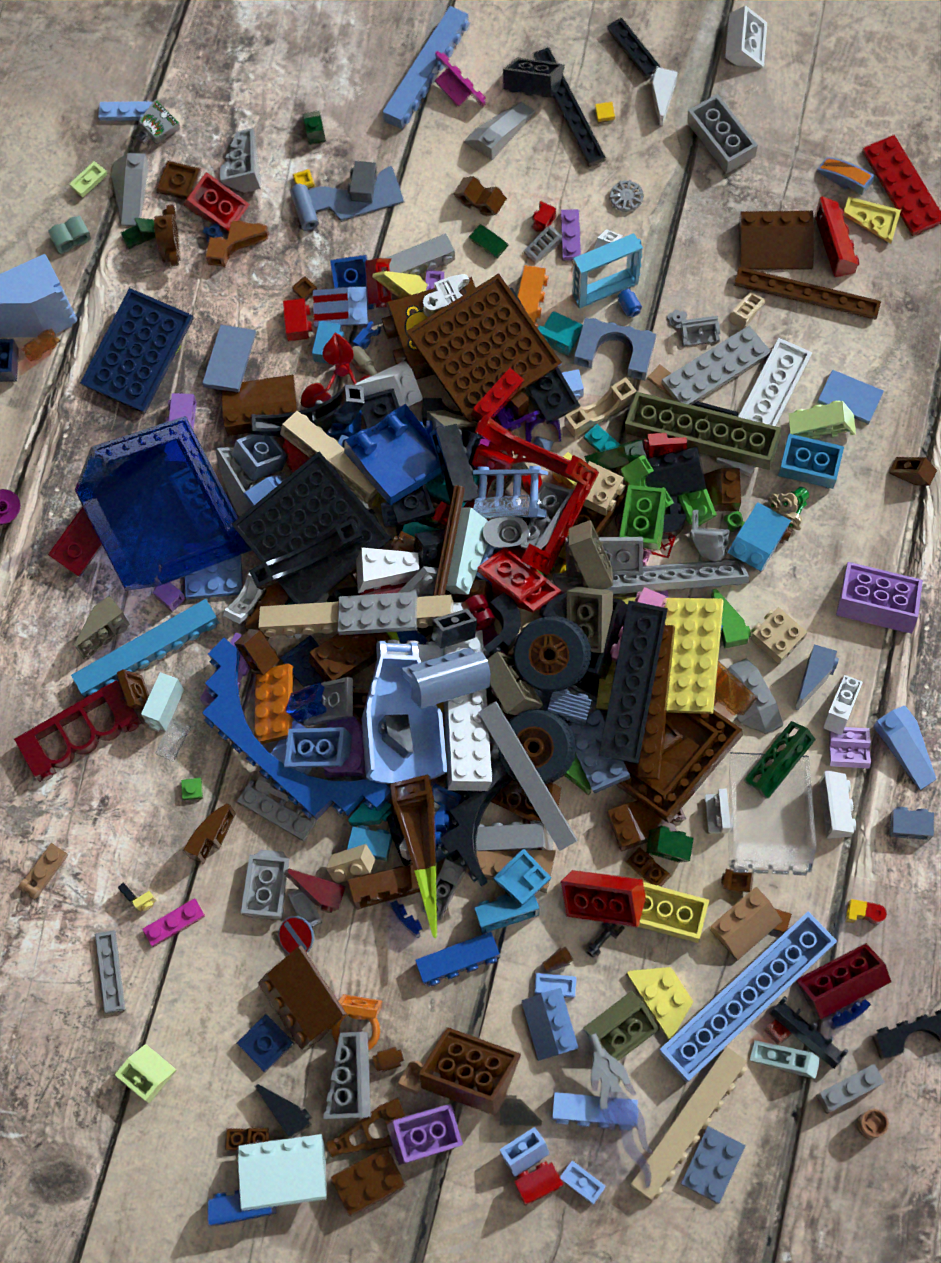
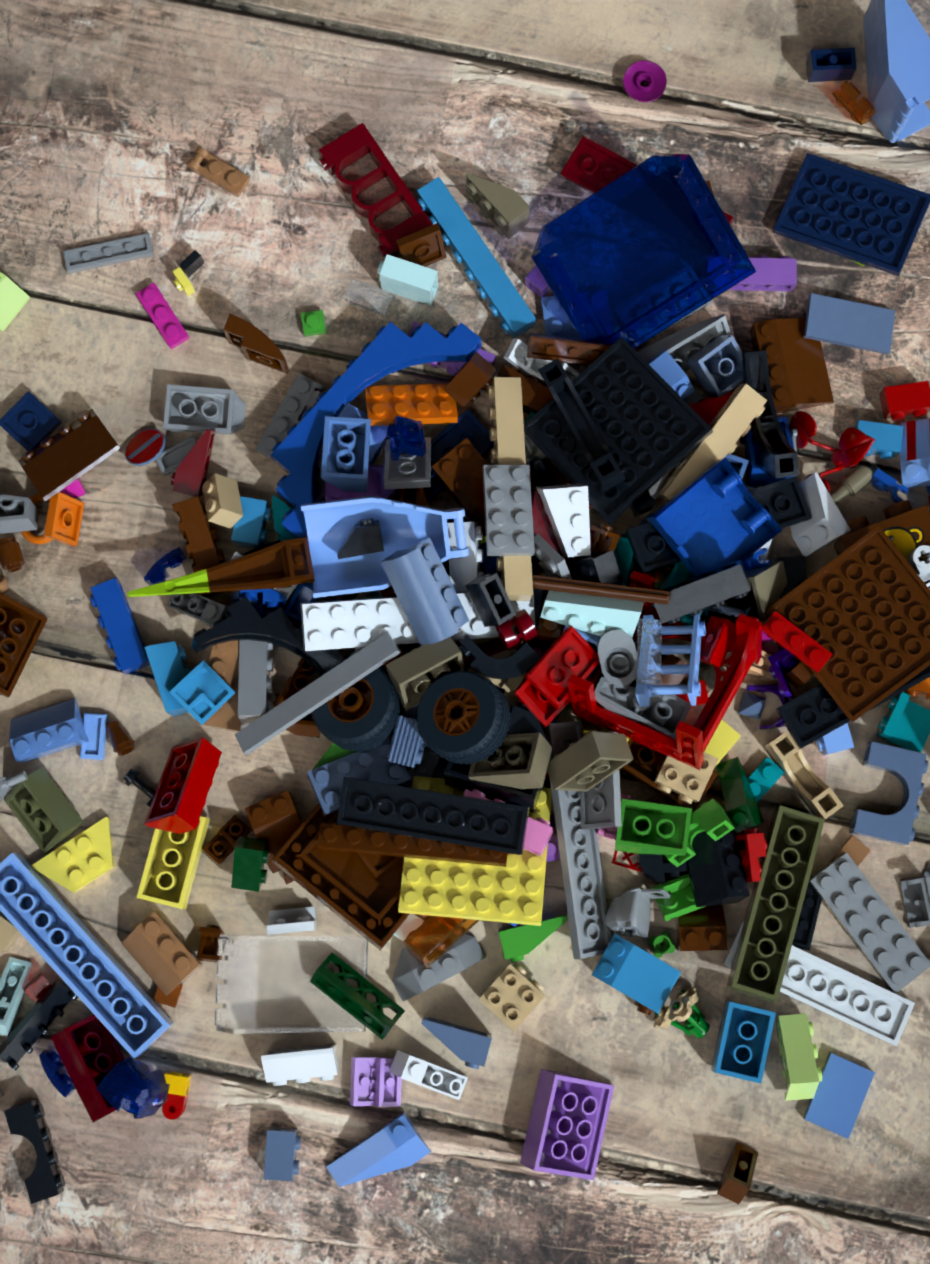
camera: 85 degrees right, 10 degrees up
none -> clear blue brick [96,1057,167,1119]
none -> reddish brown tile [527,333,613,365]

